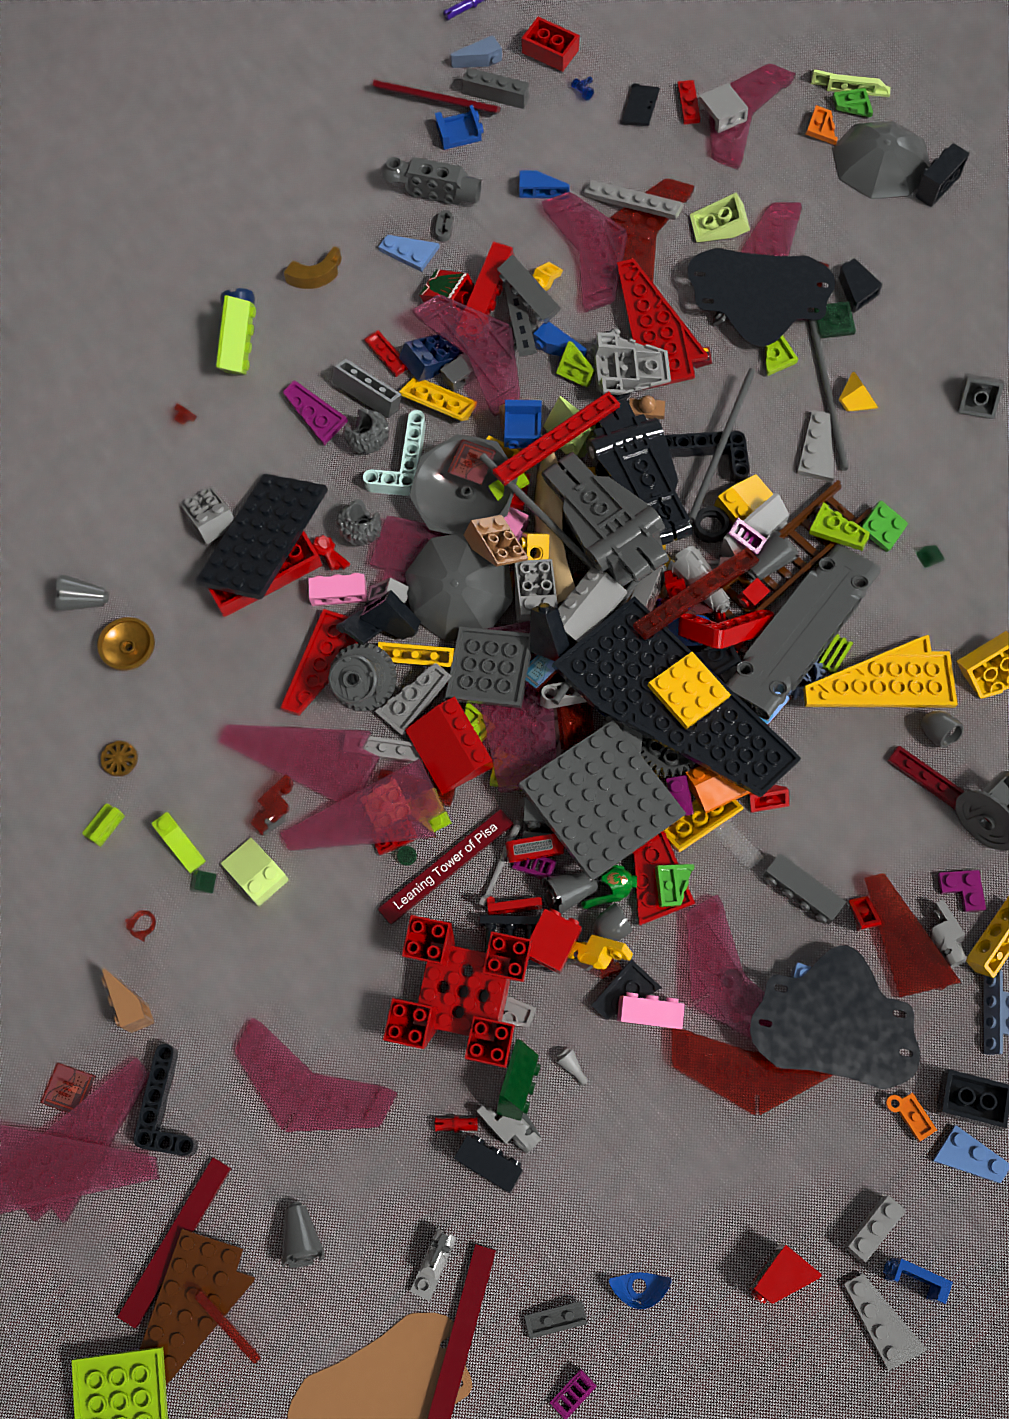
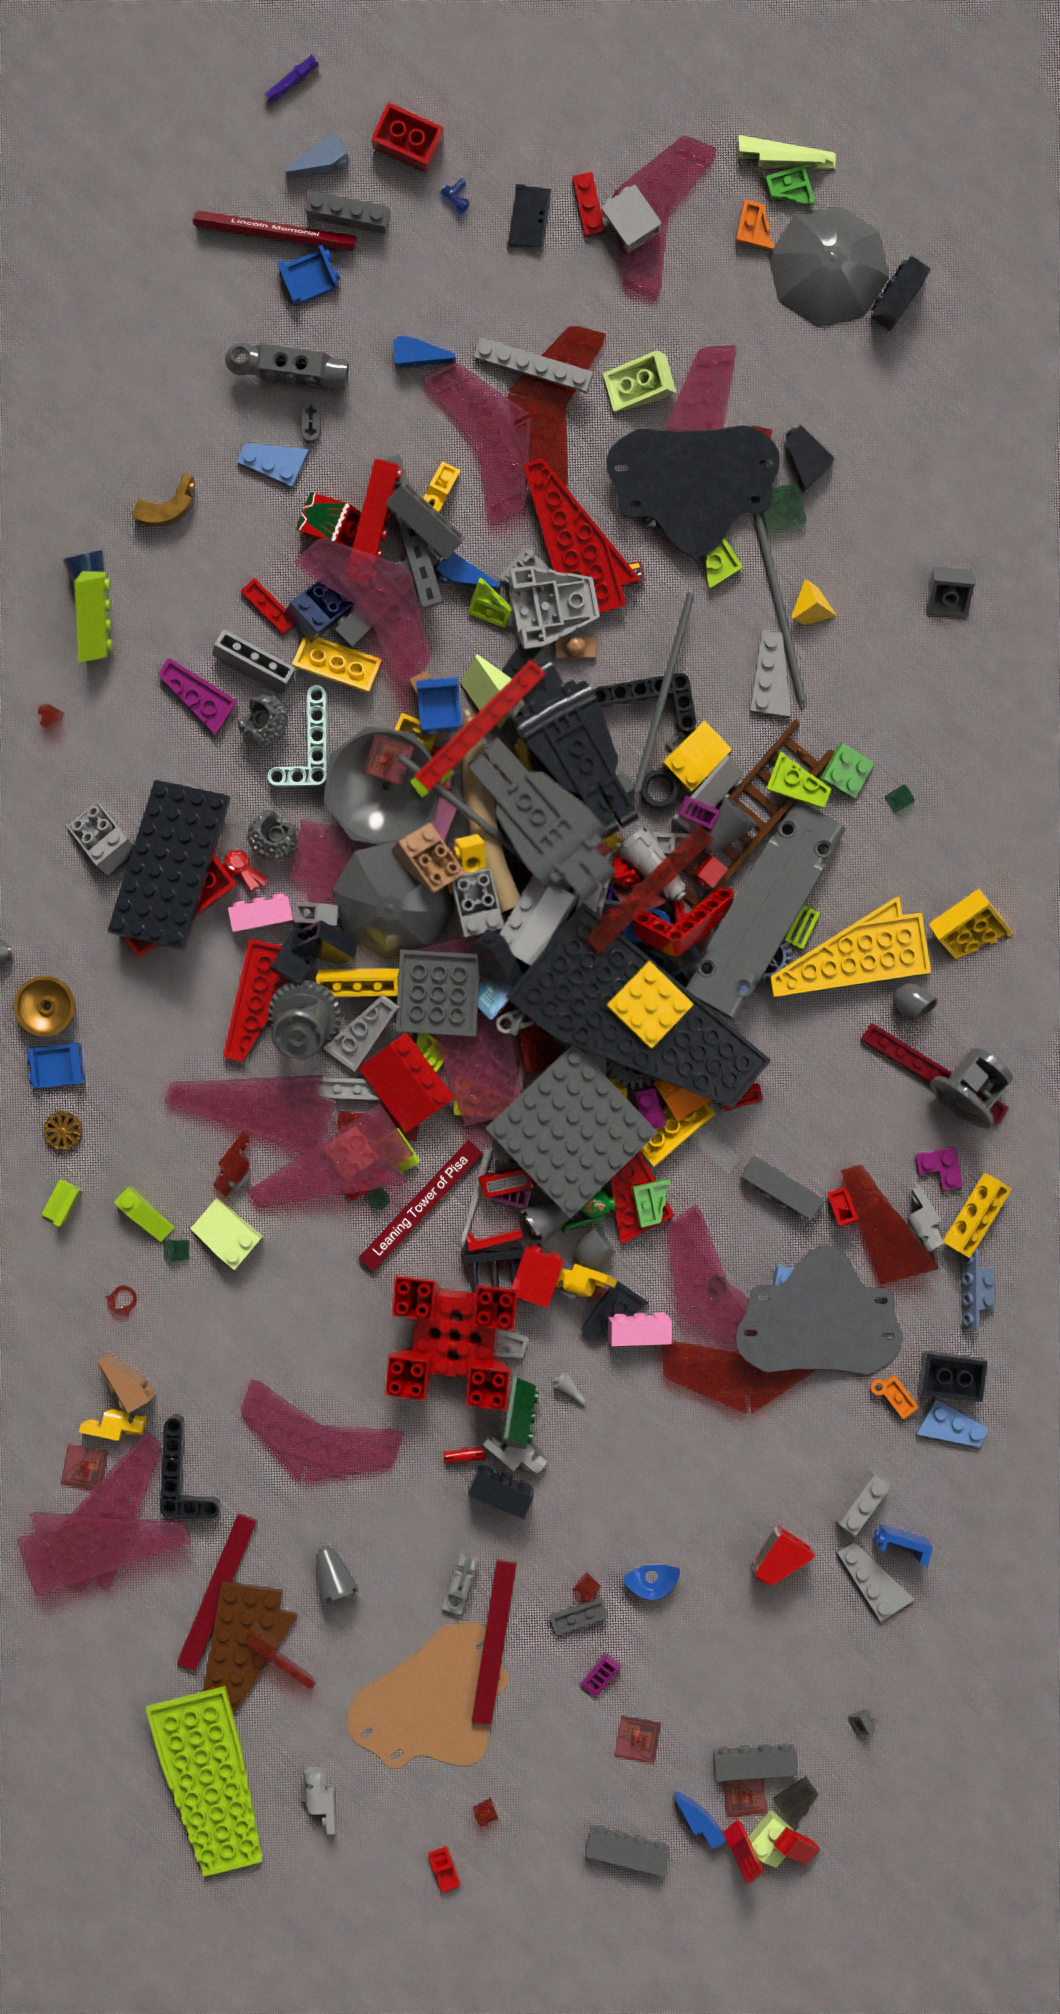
camera: 10 degrees left, 20 degrees up
none -> blue panel [26,1043,85,1089]
none -> yellow plate [79,1405,147,1441]
none -> clear red tile [573,1572,601,1602]

